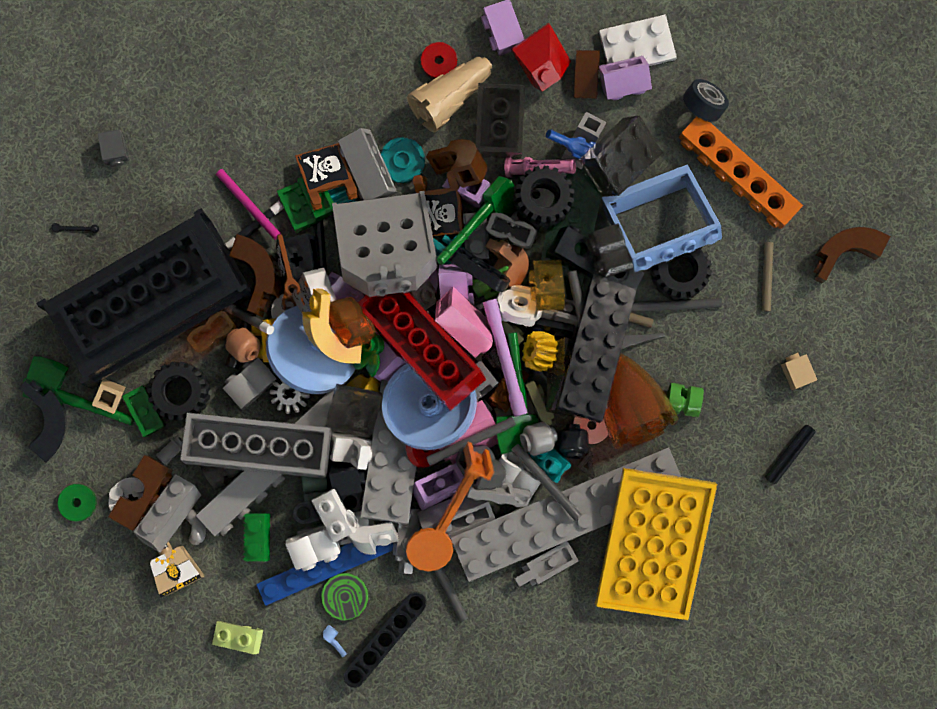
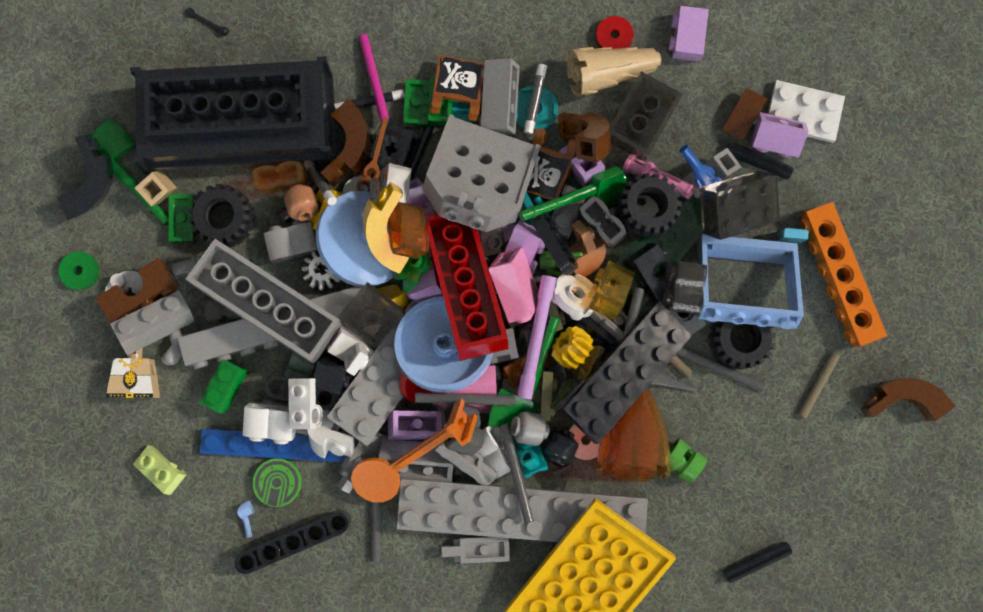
camera: 20 degrees right, 0 degrees up
red slope [511,23,571,92] -> none
black wheel [683,79,729,122] -> none
tan brick [781,353,817,390] -> none
none -> dark grey bar [524,64,547,135]
none -> black axle [727,142,794,179]
none -> medium azure tile [778,228,809,243]

